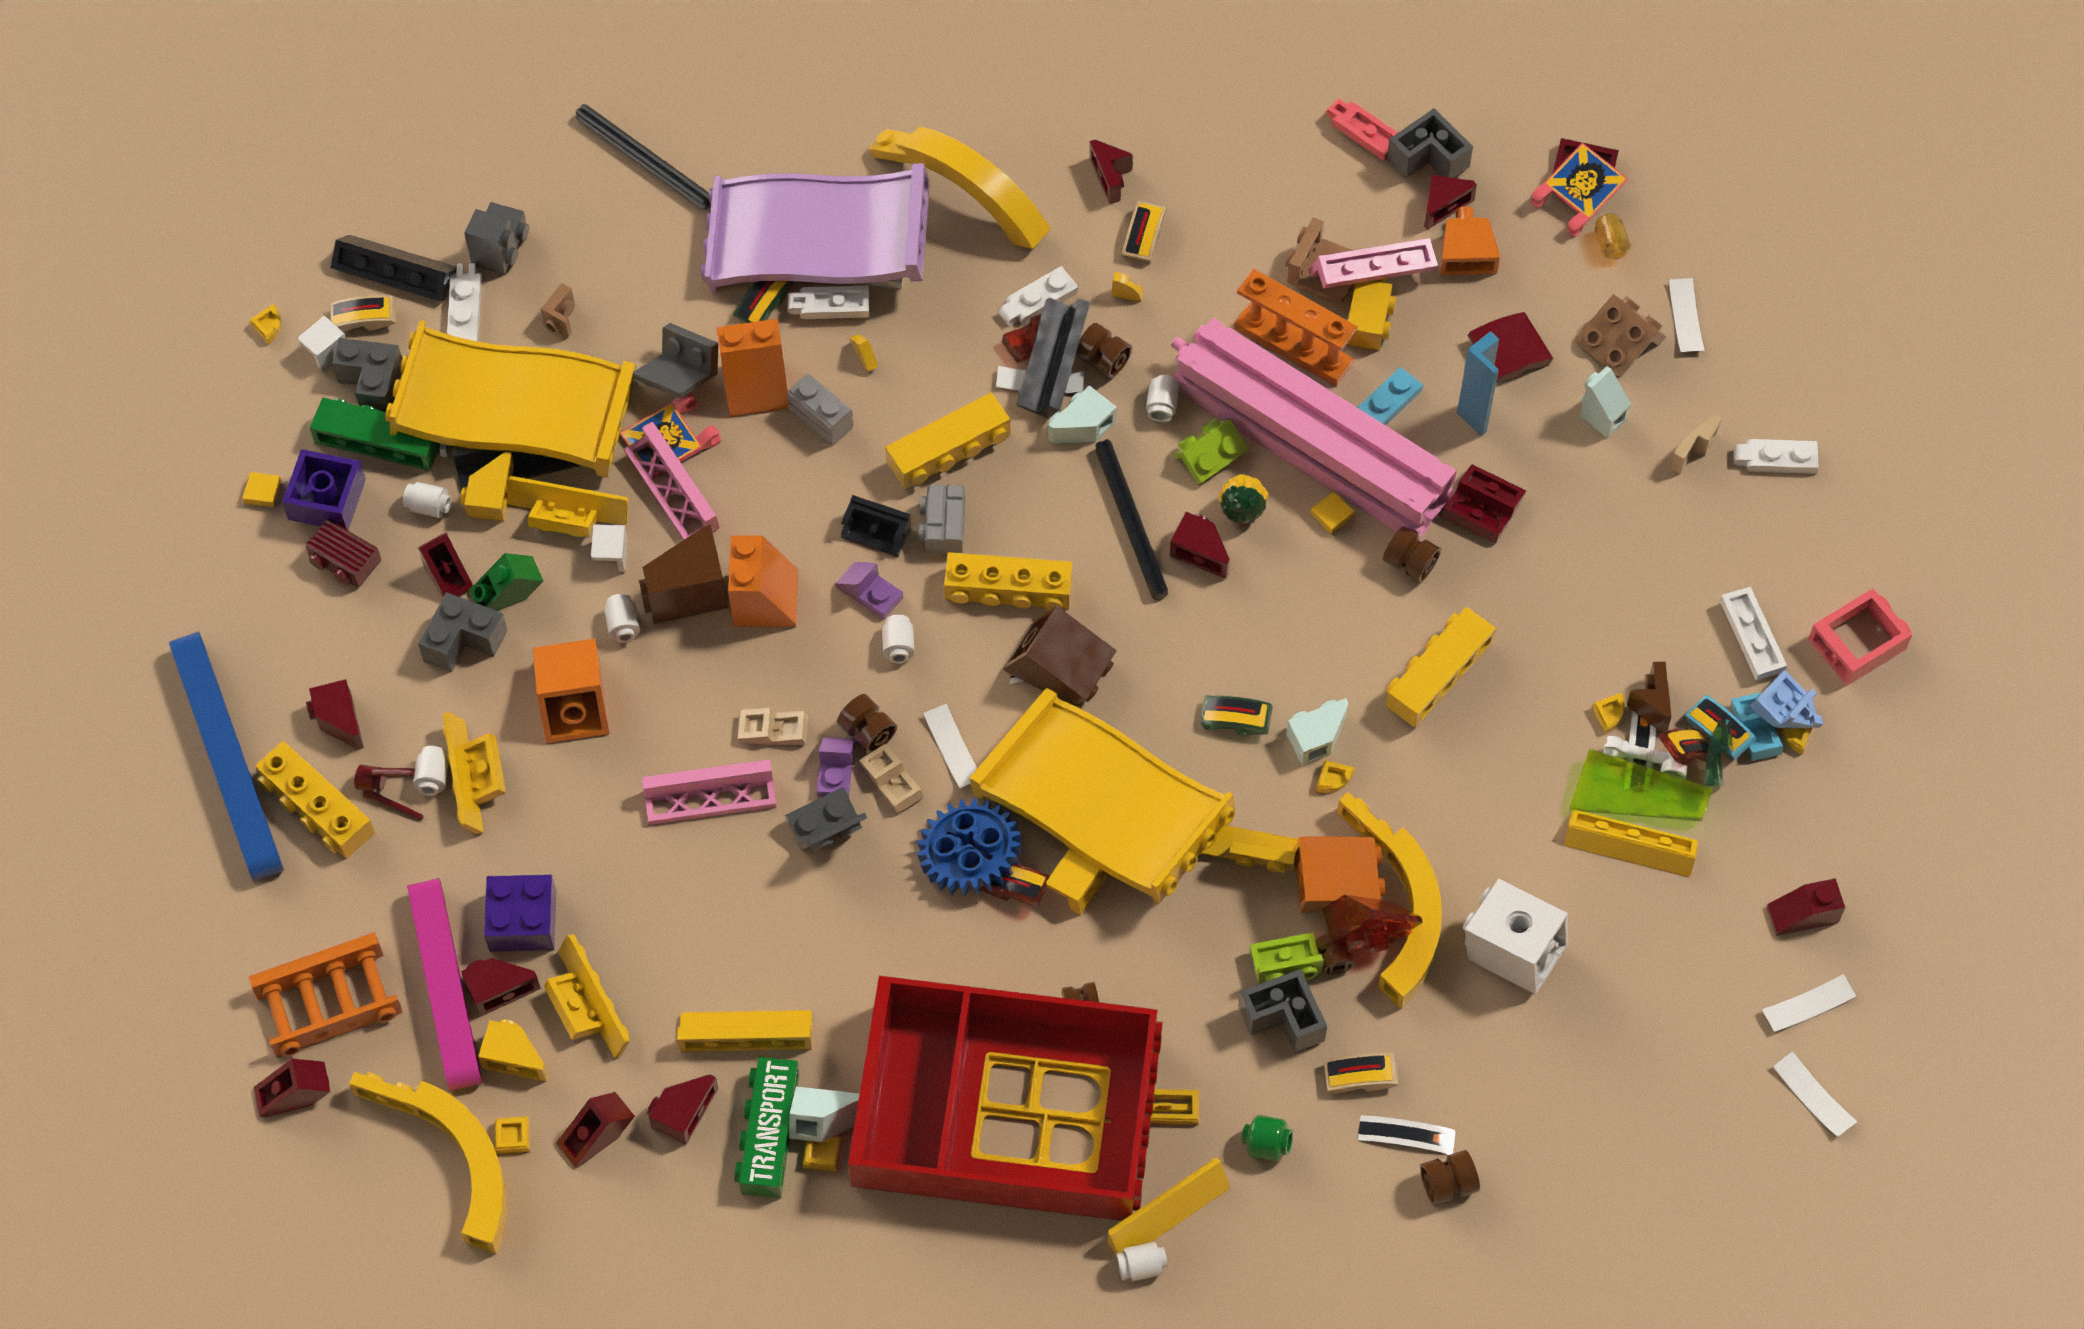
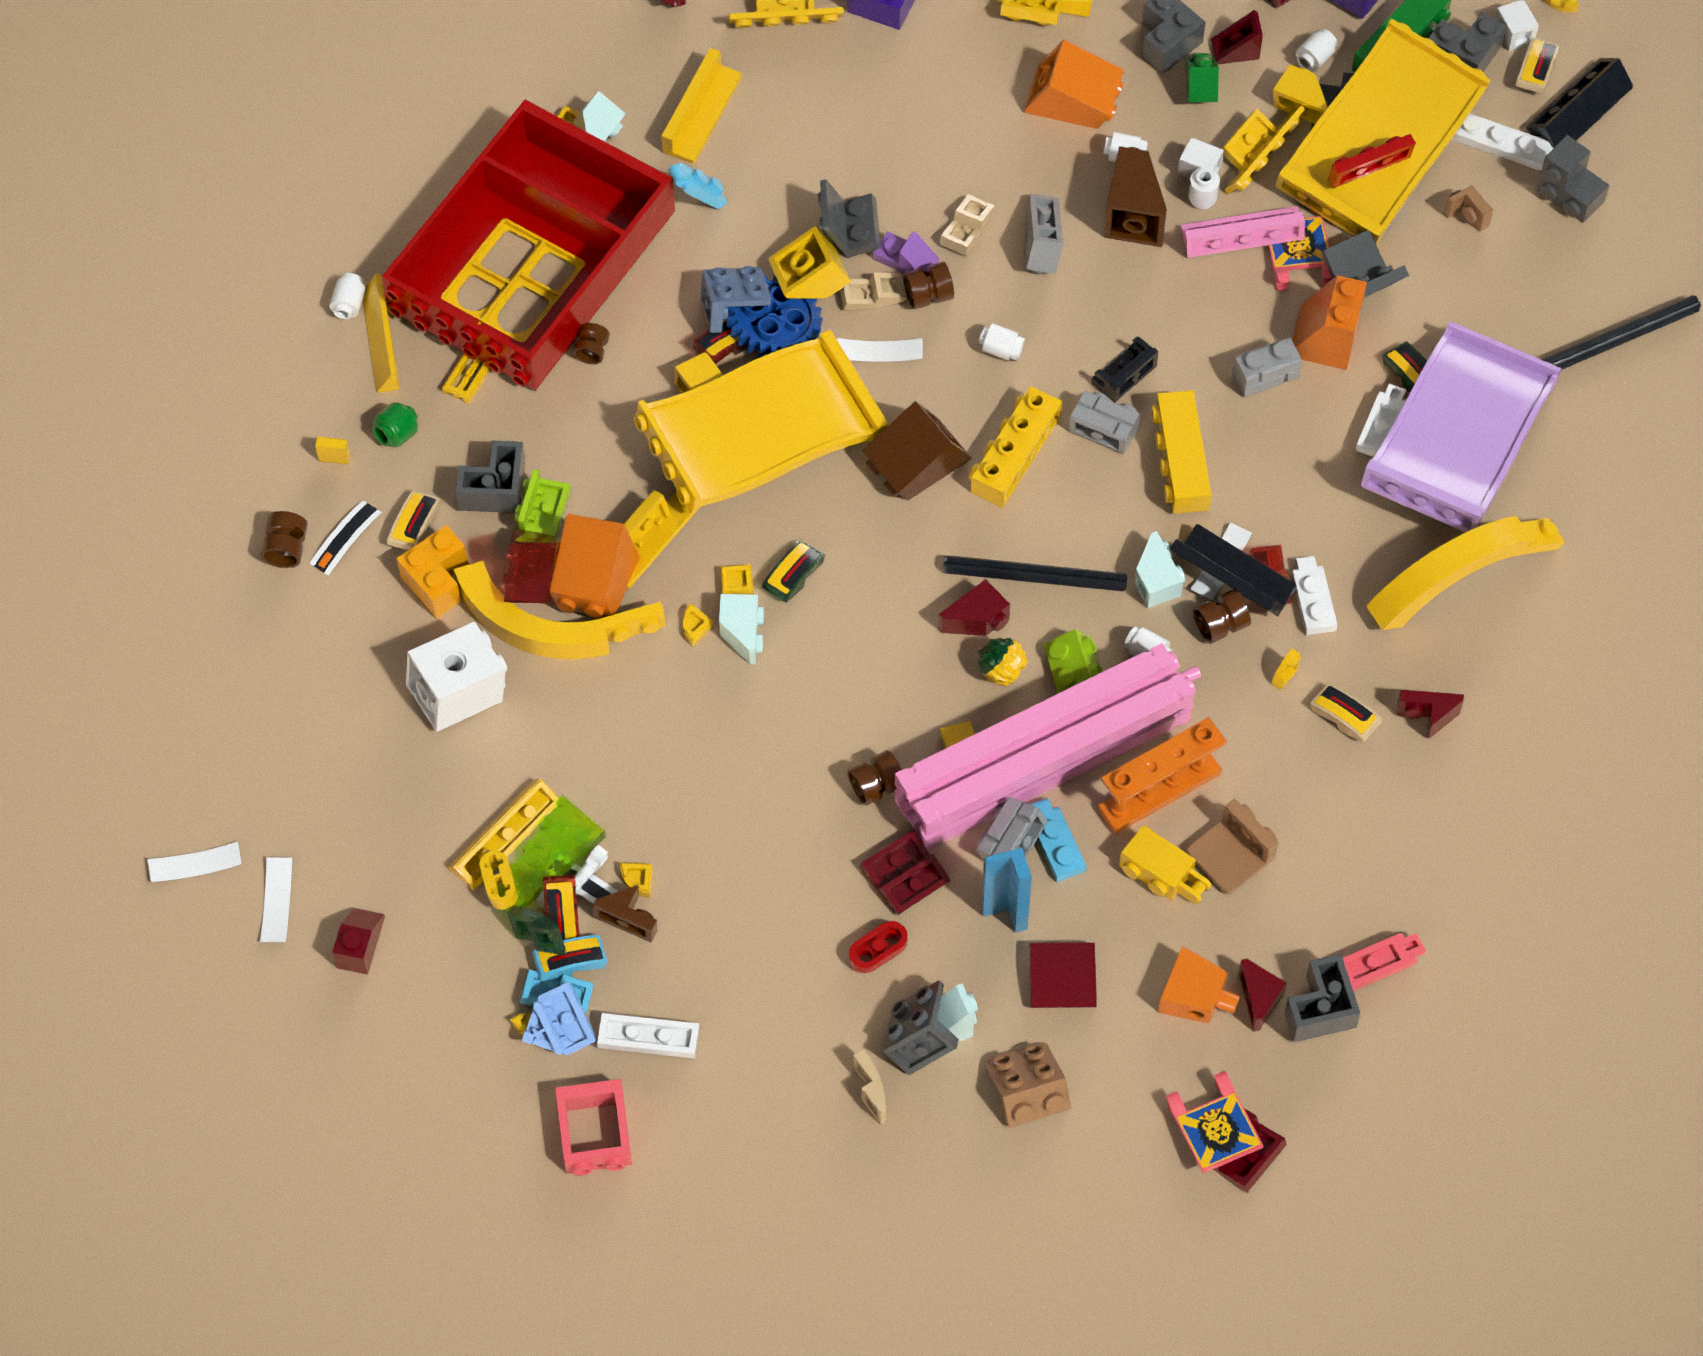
camera: 115 degrees right, 0 degrees up
bright pink fence [642,759,776,825] -> none
dark red slope [647,1074,719,1145] -> none
orange slope [728,535,798,627] -> none
green brick [734,1057,800,1198] -> none
medium lavender slope [835,562,904,620] -> none
yellow tile [849,334,878,372] -> none
bright pink fence [1308,238,1438,289] -> none
yellow brick [1386,606,1496,728] -> none
clear yellow brick [1594,213,1631,259] -> none
white sticker [1669,278,1705,352] -> none
white hinge [1733,439,1819,474] -> none
none -> yellow tile [315,437,351,465]
none -> light orange brick [396,525,468,619]
none -> yellow beam [480,850,518,910]
none -> medium azure hinge [668,163,728,210]
none -> sand blue bracket [700,266,771,333]
none -> yellow tile [720,564,754,595]
none -> yellow slope [768,225,851,298]
none -> red plate [849,921,908,973]
none -> dark grey bracket [882,980,959,1075]
none -> light grey brick [977,796,1048,859]
none -> light grey slope [1025,194,1063,274]
none -> white brick [1188,168,1220,210]
none -> red plate [1328,133,1416,189]

